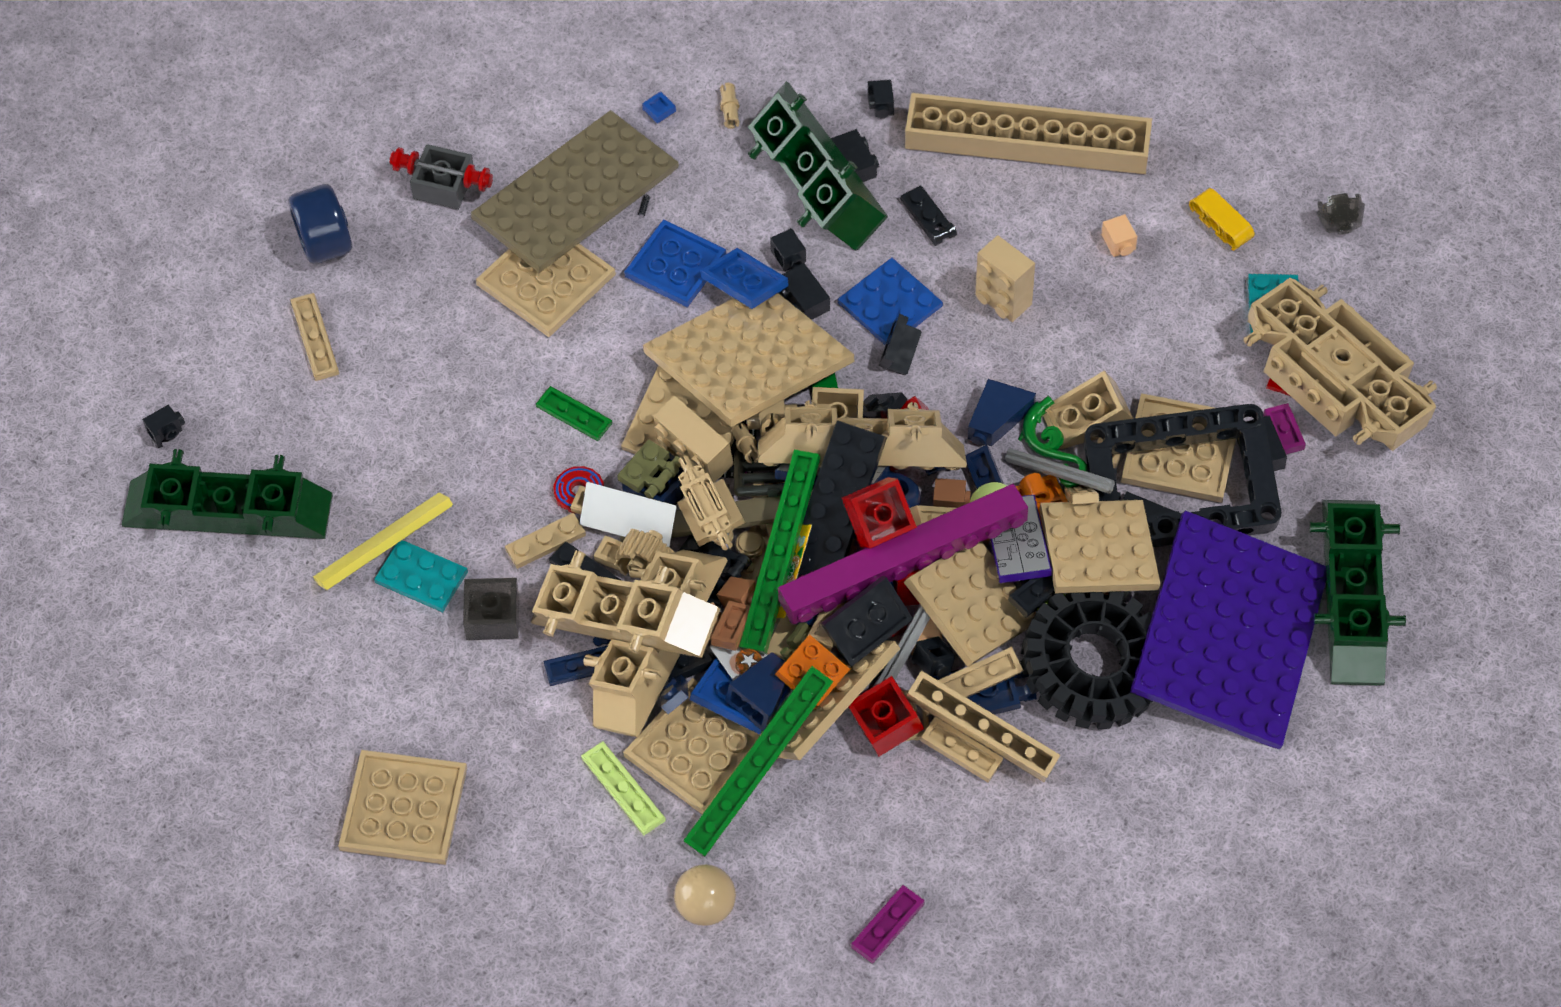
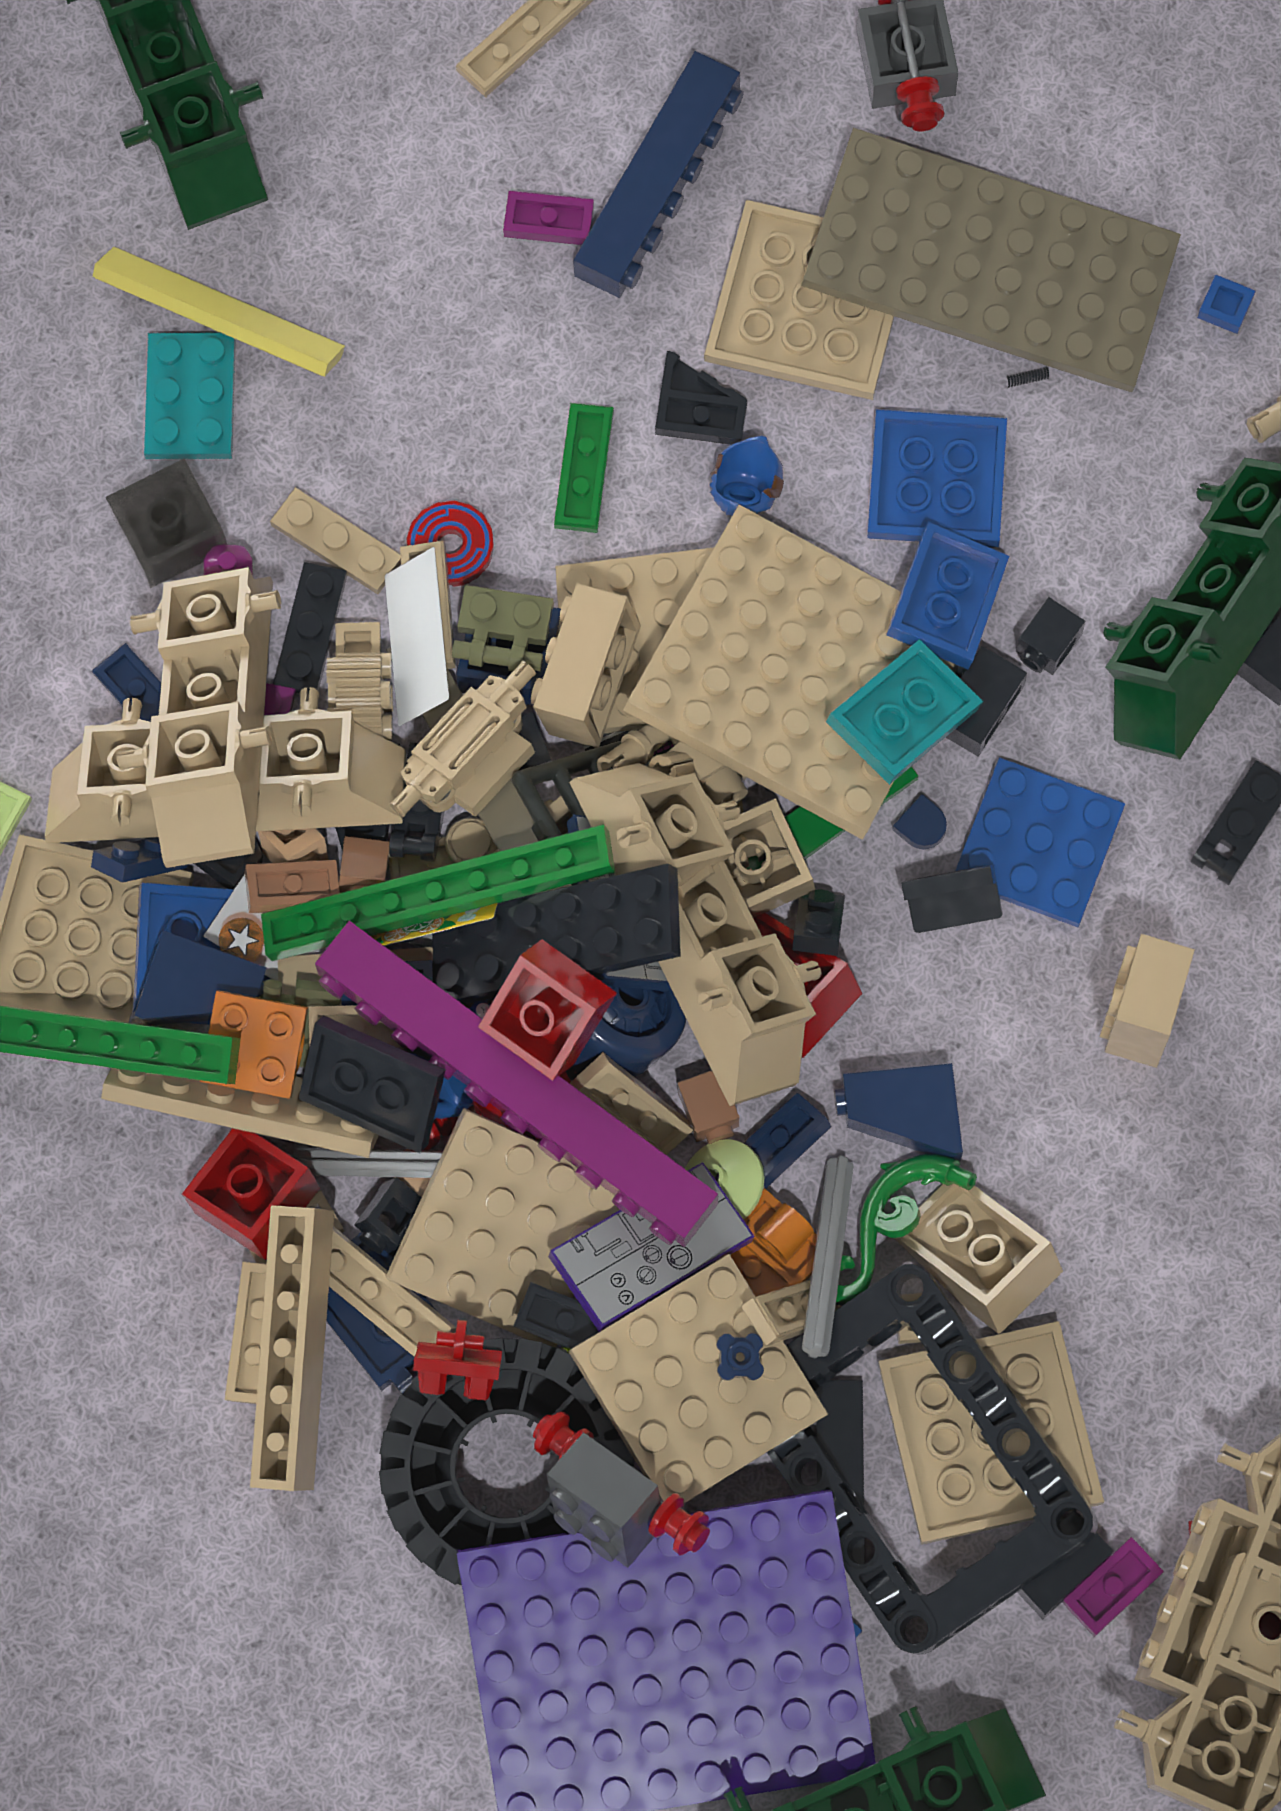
camera: 65 degrees right, 15 degrees up
none -> magenta piece [204,545,253,575]
none -> red hips [413,1320,502,1400]
none -> magenta plate [503,191,594,245]
none -> dark grey brick [533,1411,710,1568]
none -> dark blue brick [573,51,744,298]
none -> black wing [655,351,748,445]
none -> blue hair [709,436,784,516]
none -> dark blue plate [716,1333,764,1381]
none -> teal plate [826,639,983,785]
none -> dark blue tile [892,794,947,850]

